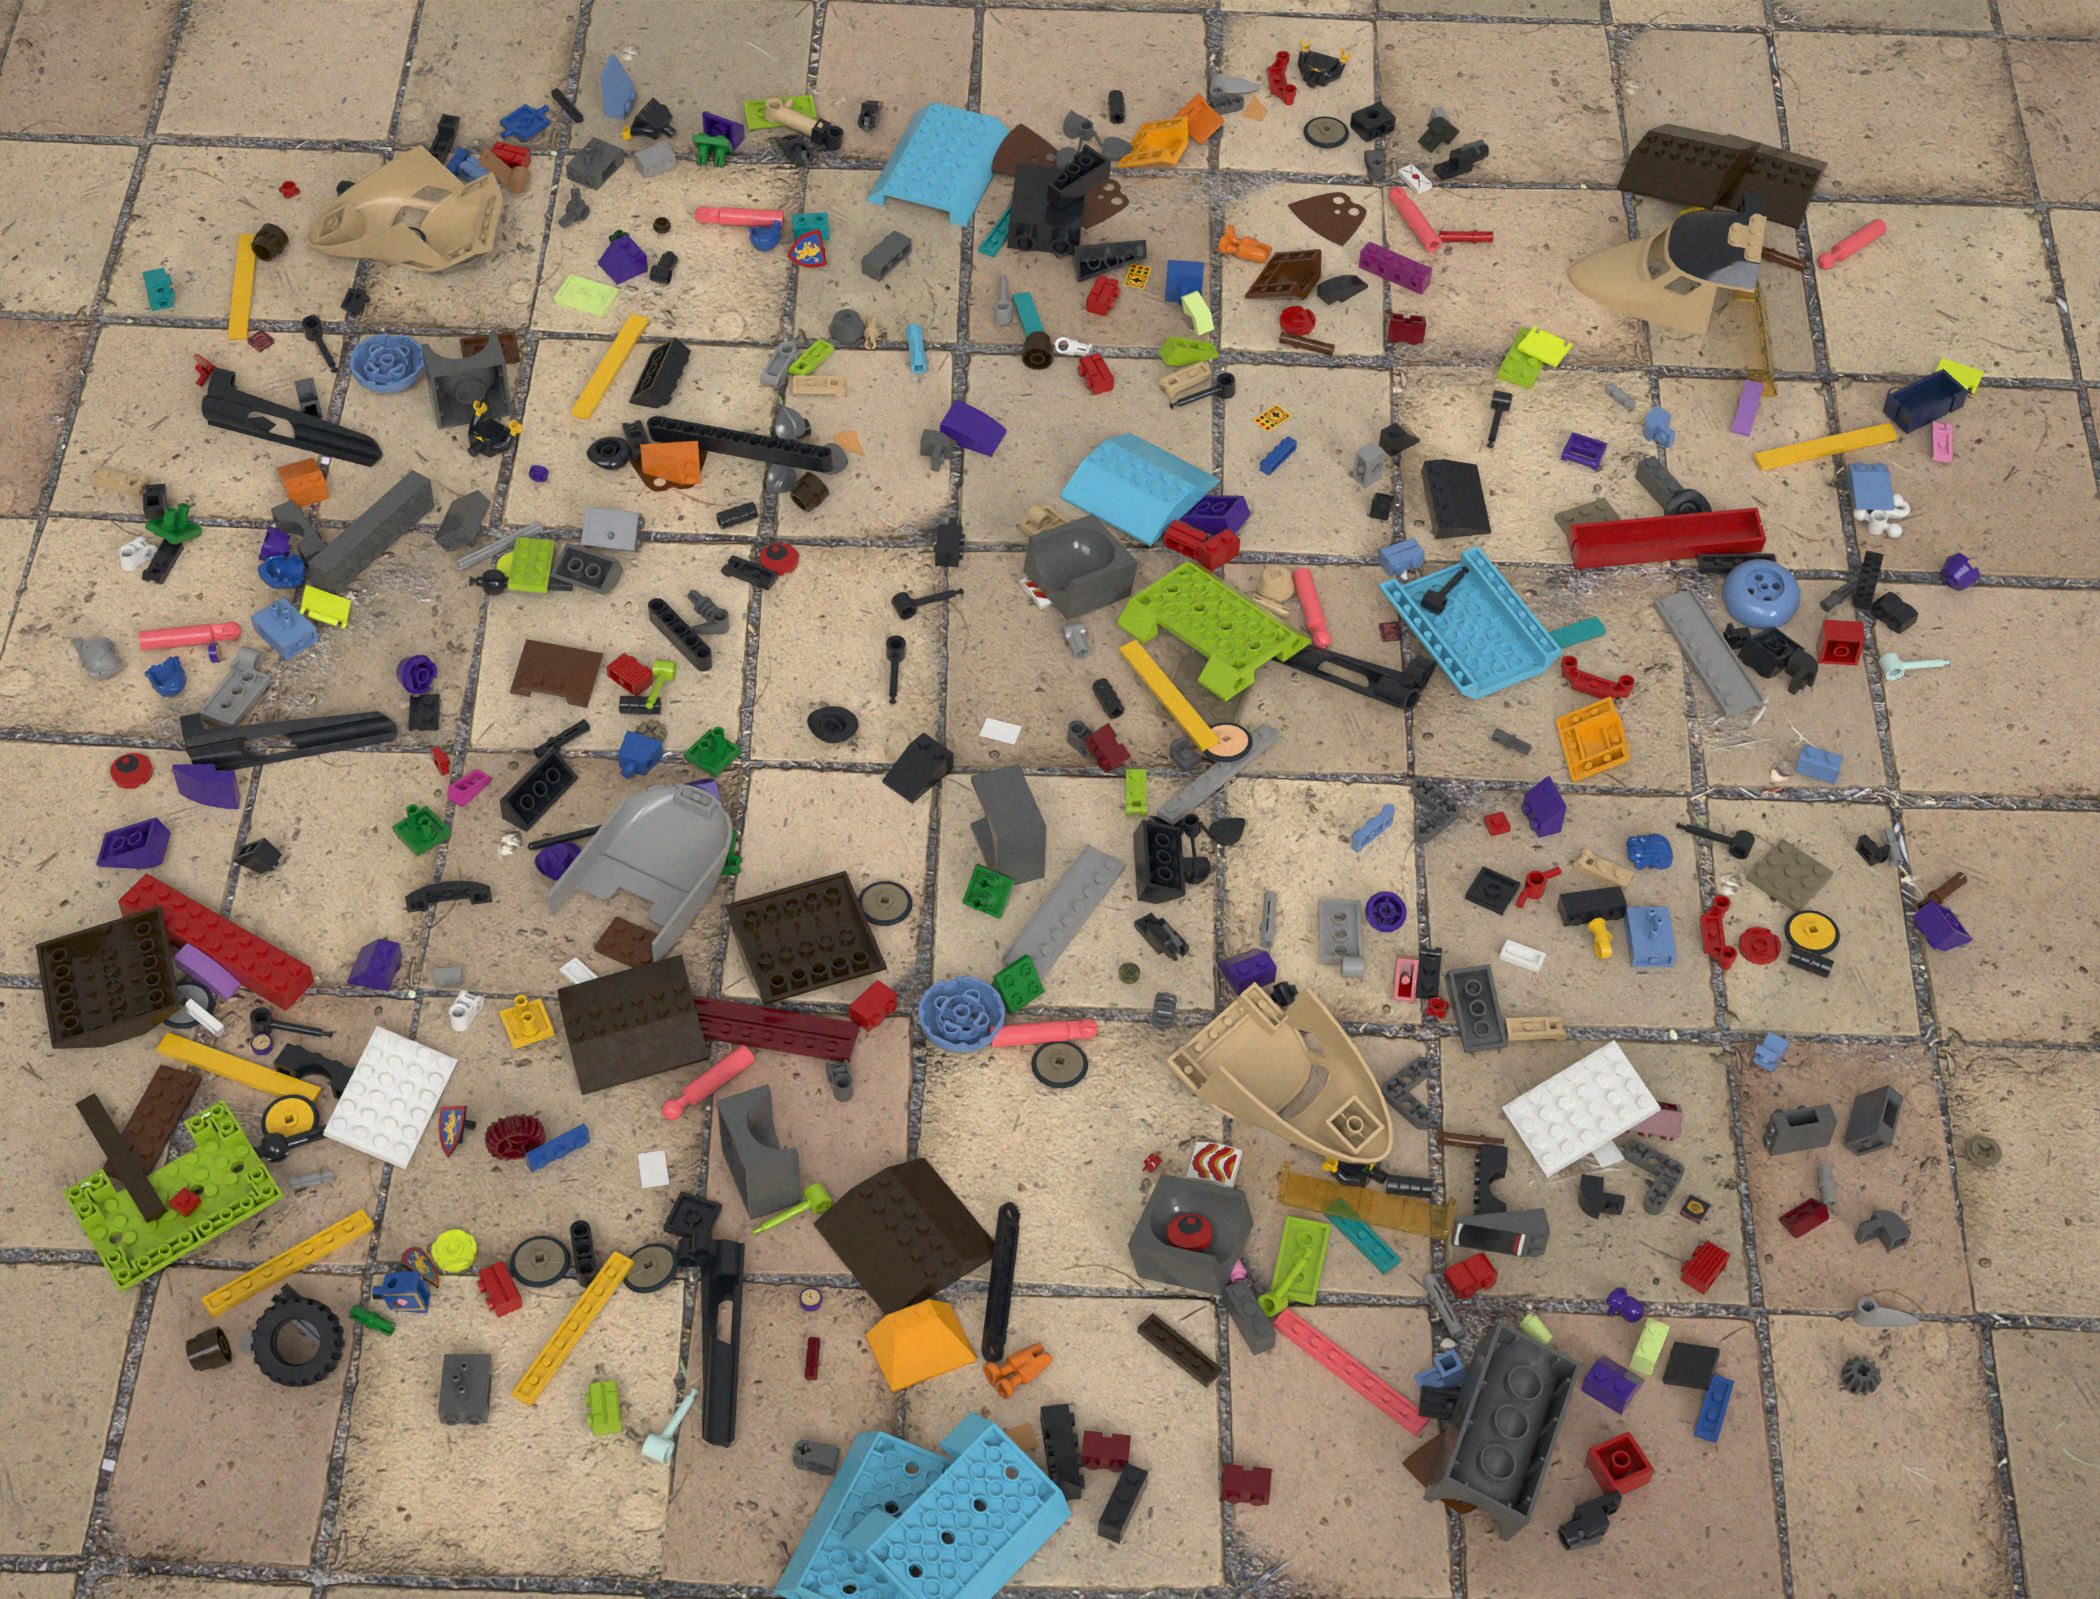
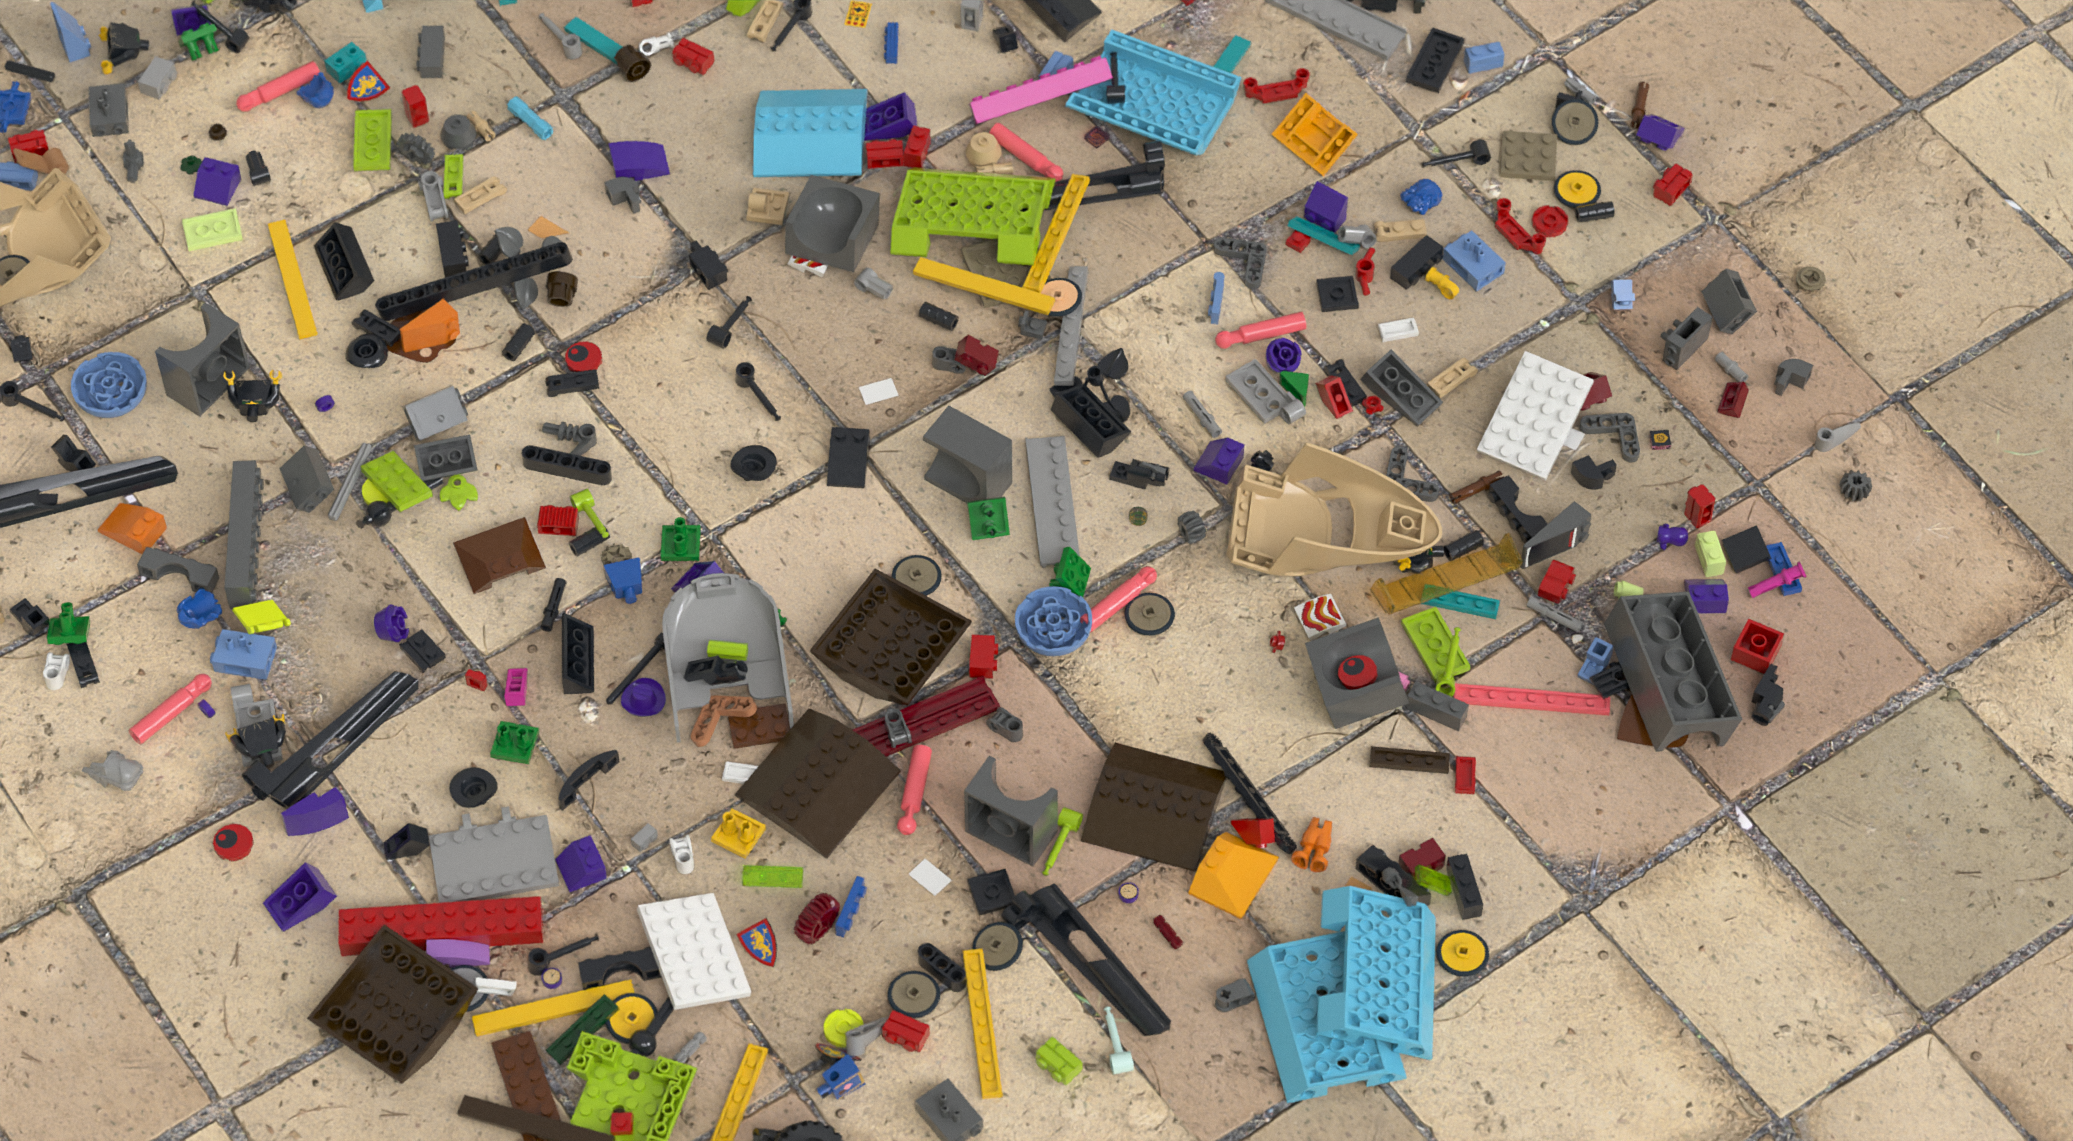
camera: 35 degrees left, 5 degrees up
blue hair [144,656,187,697] -> none
dark purple cone [259,526,292,561] -> none
green pin [349,1305,396,1337] -> none
reddish brown plate [460,331,520,364] -> none
lime plate [1126,769,1147,816] -> none
dark red brick [1221,1464,1272,1506] -> none
dark grey axle [1491,728,1532,755] -> none
red brick [1680,1240,1730,1295] -> none
none -> black piece [191,1,249,53]
none -> black torso [225,714,286,767]
none -> lime plate [353,109,392,171]
none -> dark grey gear [396,132,435,165]
none -> red brick [401,85,429,128]
none -> light grey hinge [429,806,559,903]
none -> black brick [436,220,469,277]
none -> lime plate [440,475,478,511]
none -> black hat [449,767,498,808]
none -> dark green tile [545,994,619,1066]
none -> black plate [684,656,748,686]
none -> nougat beam [690,695,757,747]
none -> lime axle [707,640,748,661]
none -> clear neon green tile [742,865,804,888]
none -> light grey piece [845,1016,888,1056]
none -> dark grey piece [885,708,912,748]
none -> brick [969,56,1113,124]
none -> yellow tile [1022,174,1090,293]
none -> coral piece [1215,312,1306,349]
none -> red slope [1231,818,1275,848]
none -> green slope [1279,371,1309,407]
none -> teal tile [1287,216,1360,255]
none -> light grey piece [1338,224,1377,248]
none -> dark grey piece [1382,867,1418,907]
none -> black plate [1406,27,1465,93]
none -> clear neon green tile [1415,864,1452,896]
none -> yellow wheel [1437,930,1489,977]
none -> red tile [1455,756,1476,795]
none -> dark tan wheel [1551,99,1599,145]
none -> red brick [1653,163,1693,206]
none -> red brick [1684,484,1716,528]
none -> dark pink pin [1748,561,1807,598]

